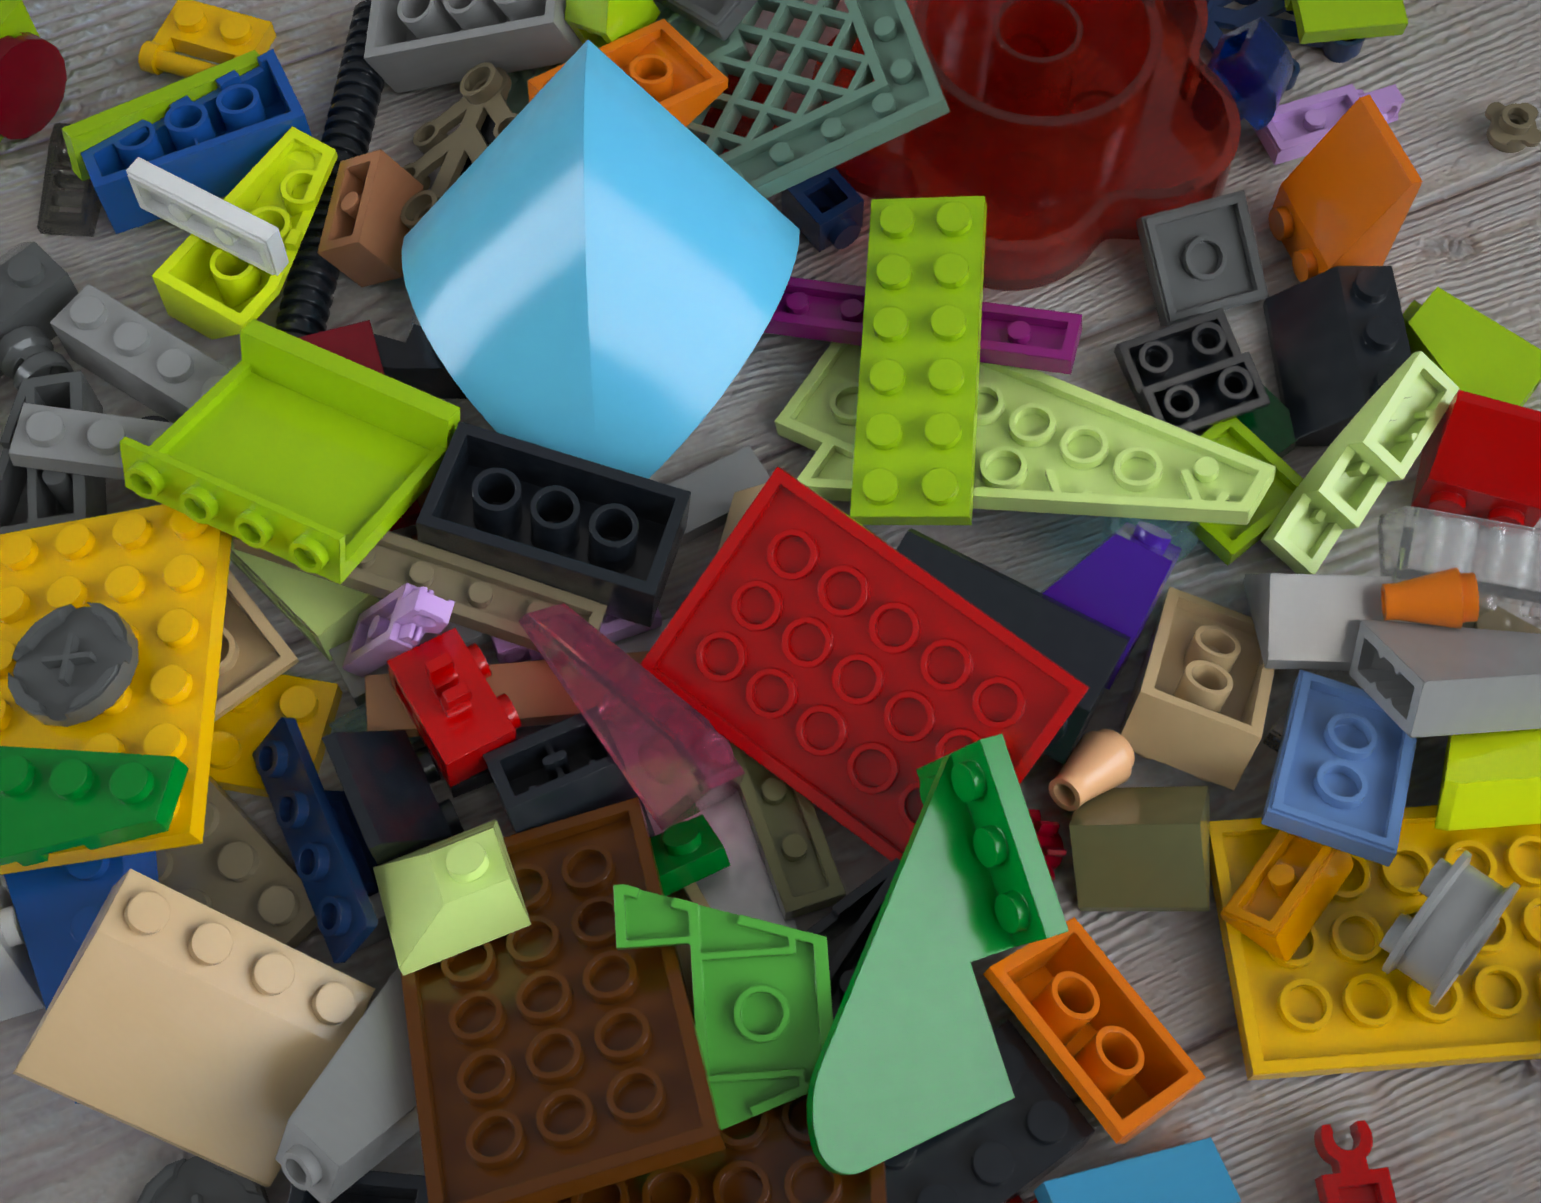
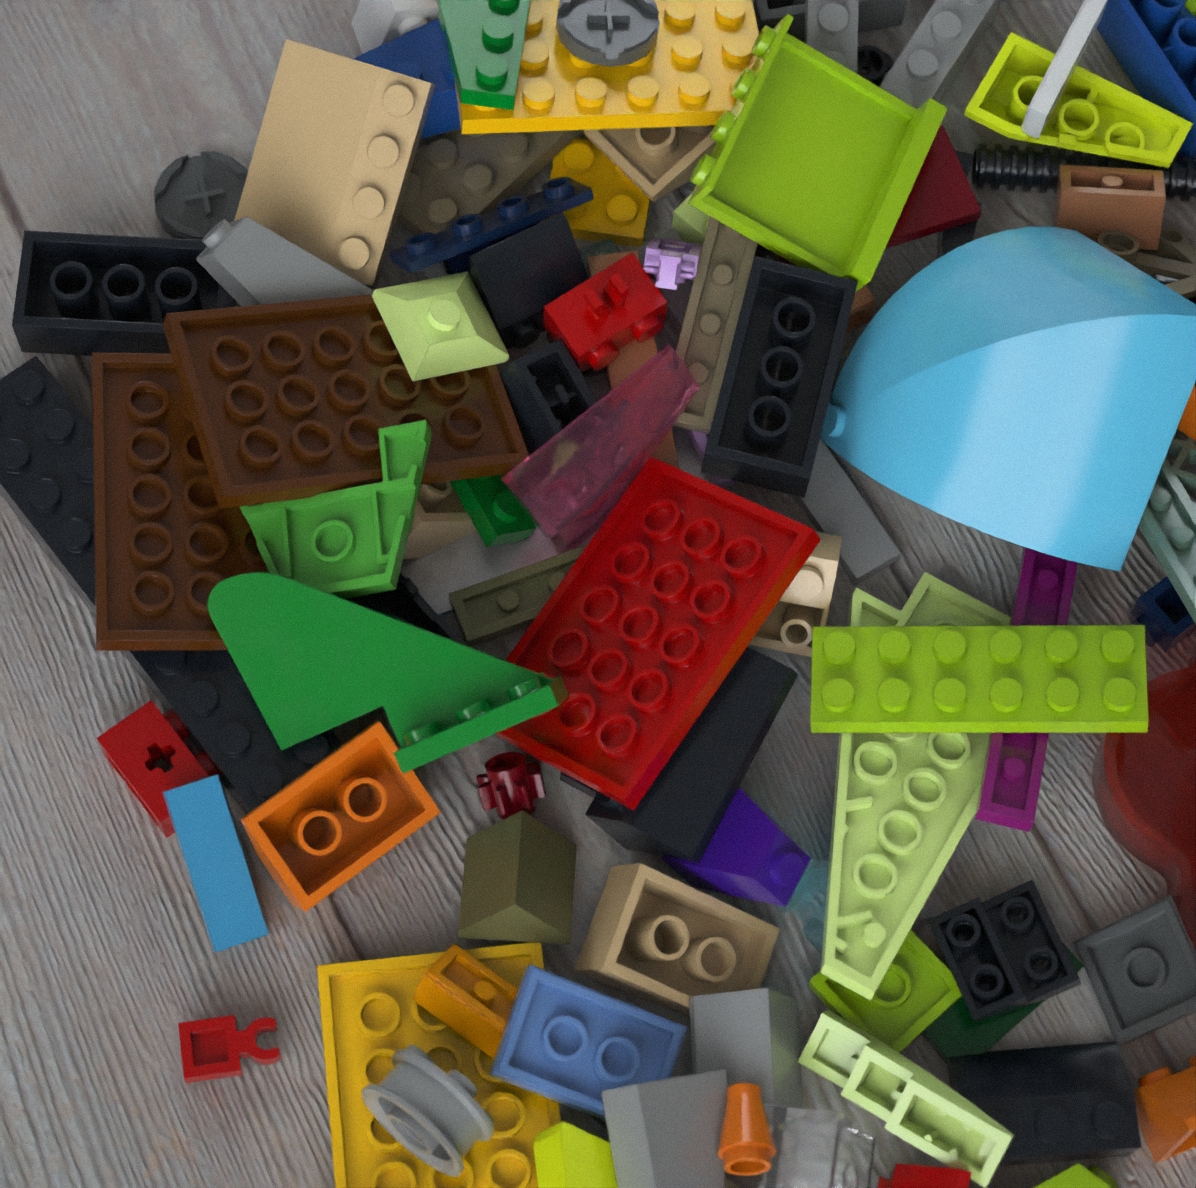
camera: 85 degrees right, 5 degrees up
light nougat cone [1049,729,1135,811] -> none

